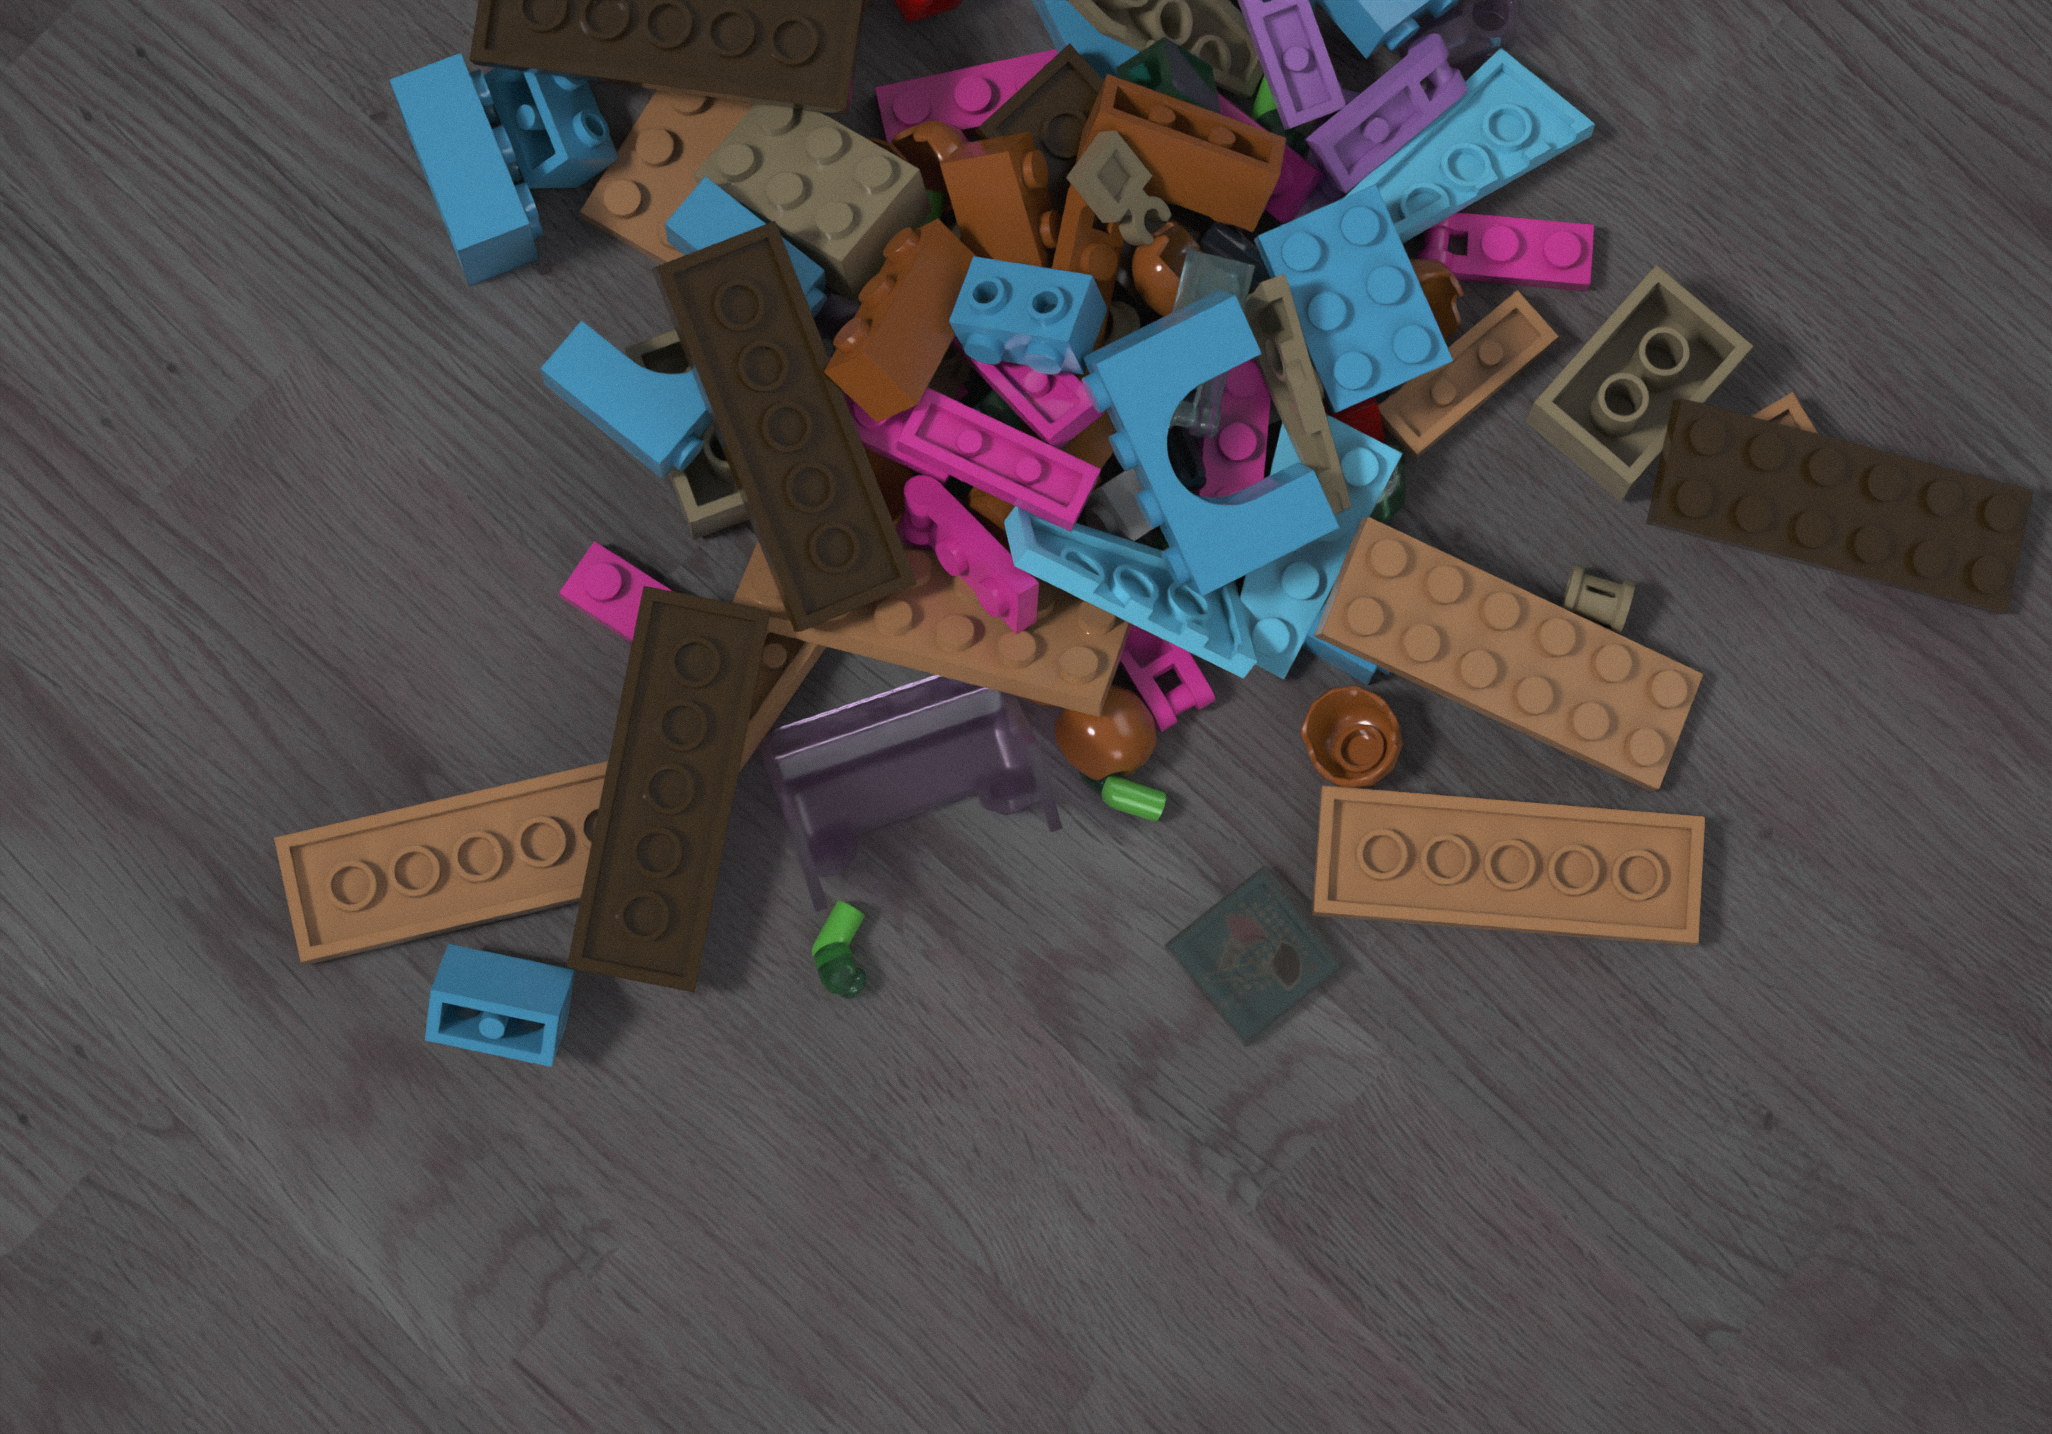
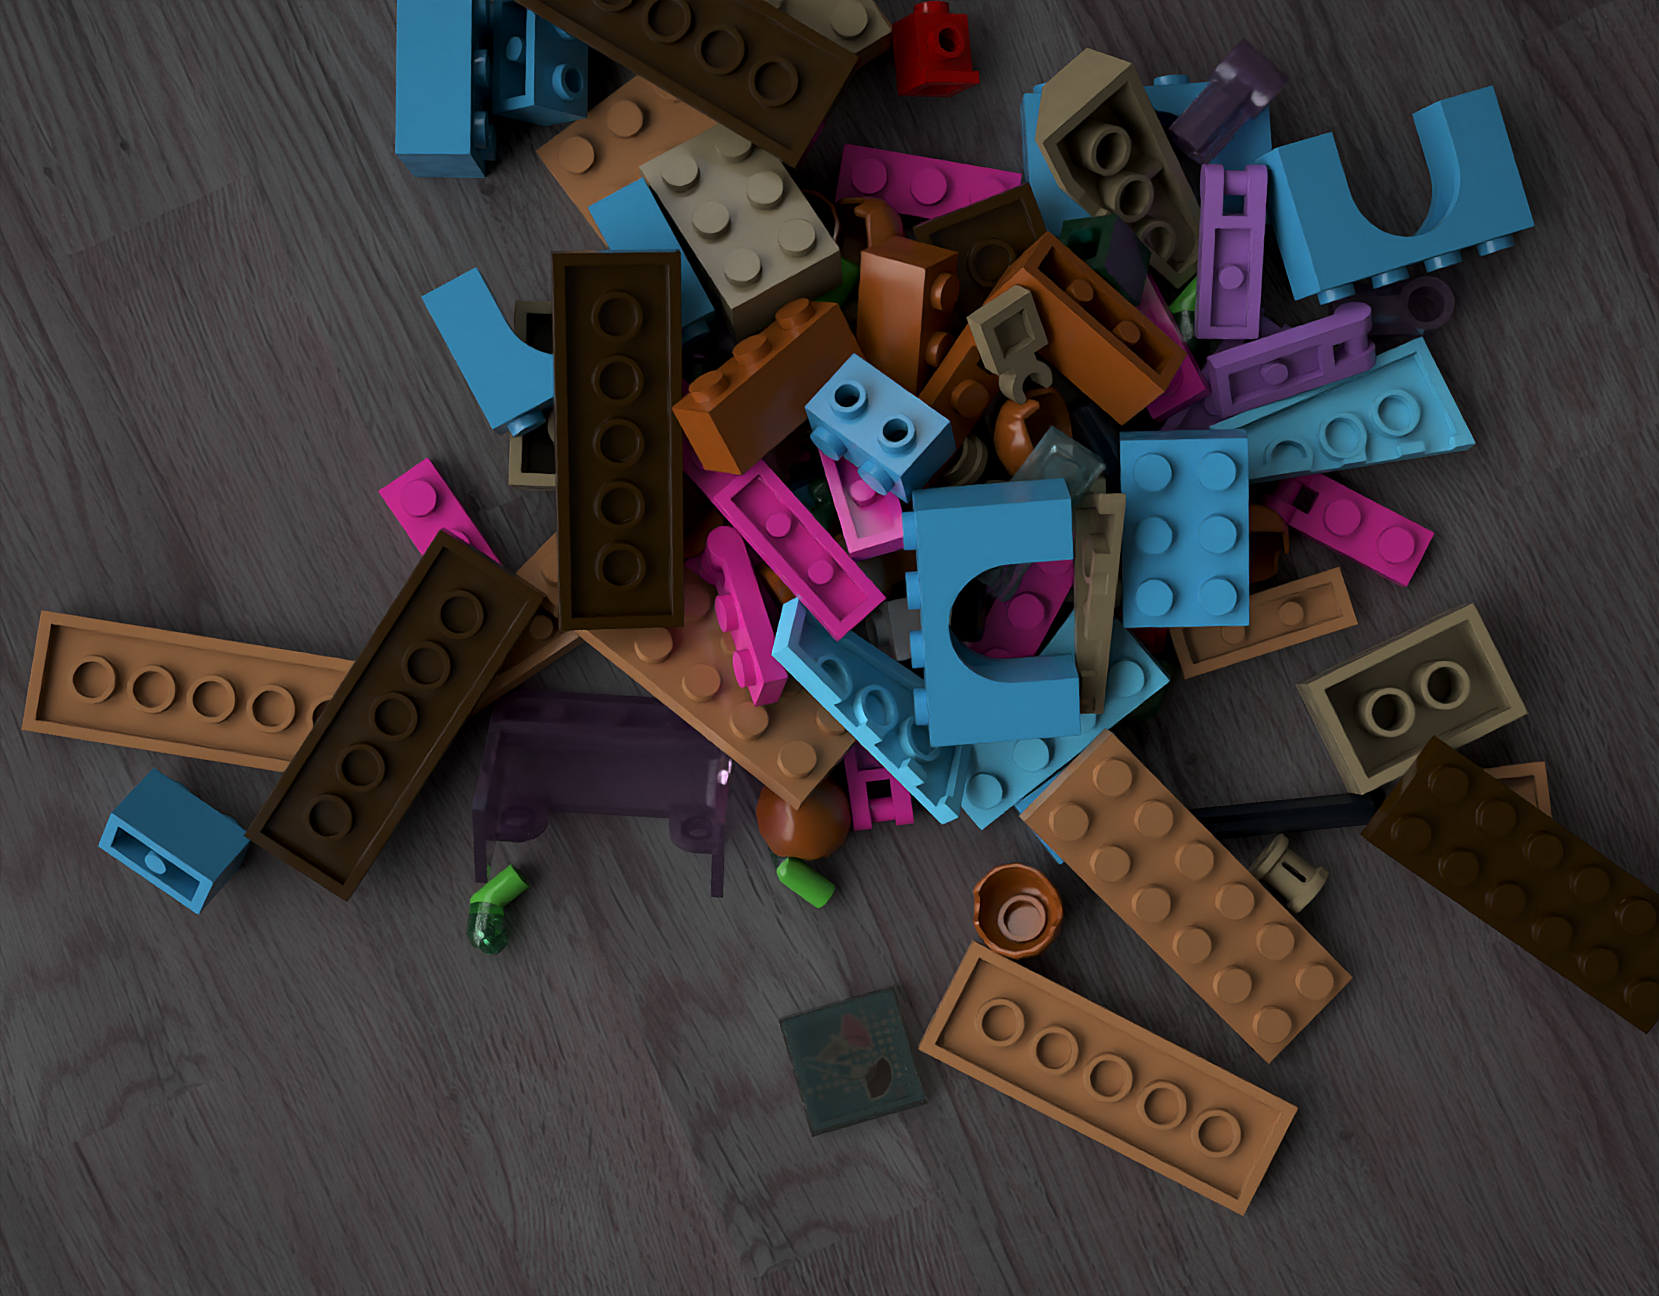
camera: 25 degrees right, 10 degrees up
none -> black axle [1188,792,1376,840]

